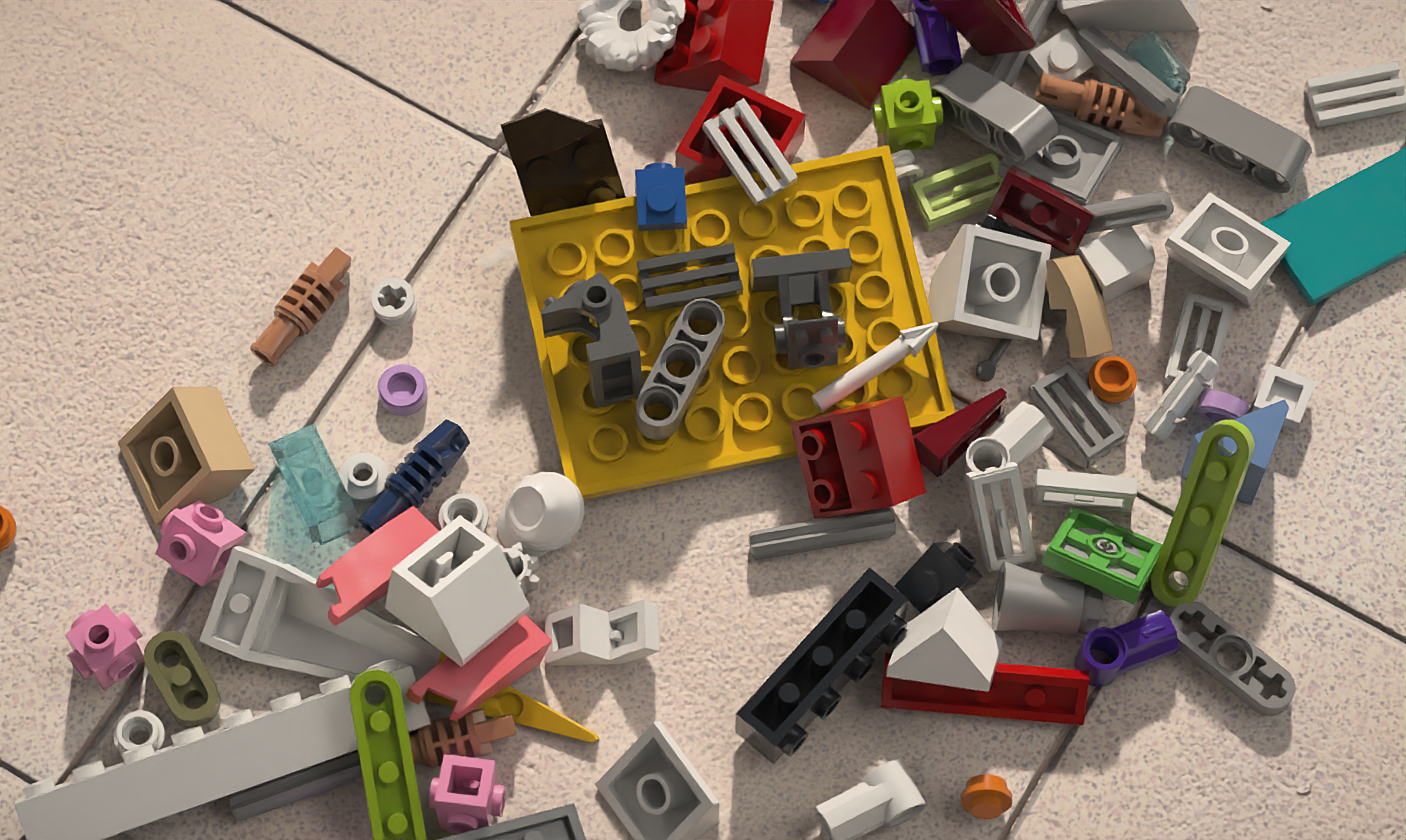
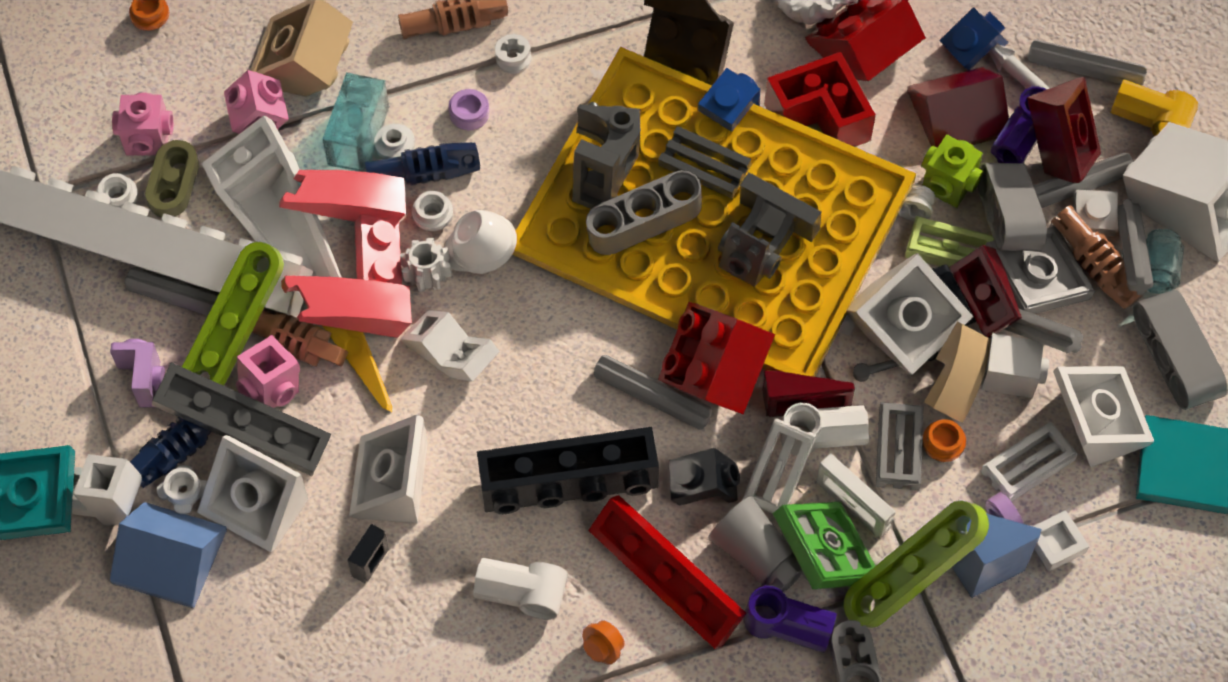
camera: 40 degrees right, 5 degrees down
white slope [385,515,530,667] -> none
white tile [702,98,798,207] -> none
white piece [811,322,939,412] -> none
white slope [886,588,1002,692] -> none
white axle [1143,350,1219,440] -> none

